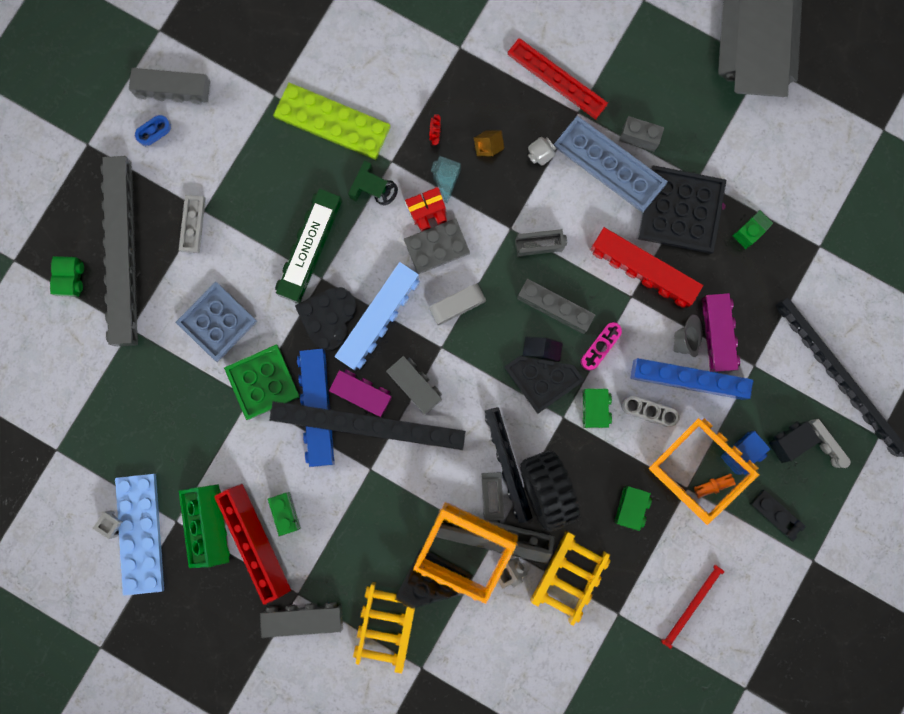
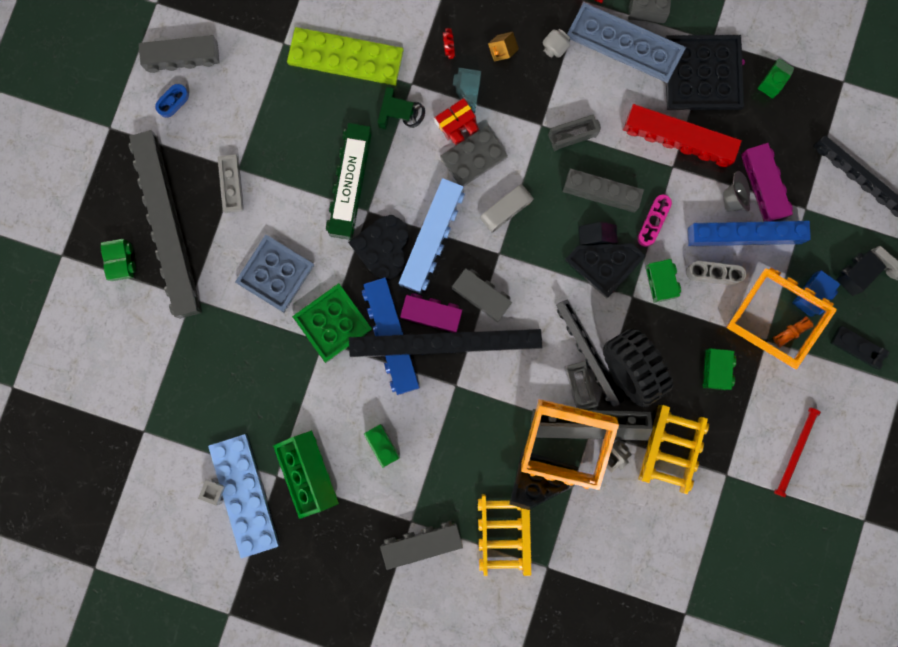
camera: 10 degrees left, 0 degrees up
red brick [214,483,291,605] -> none

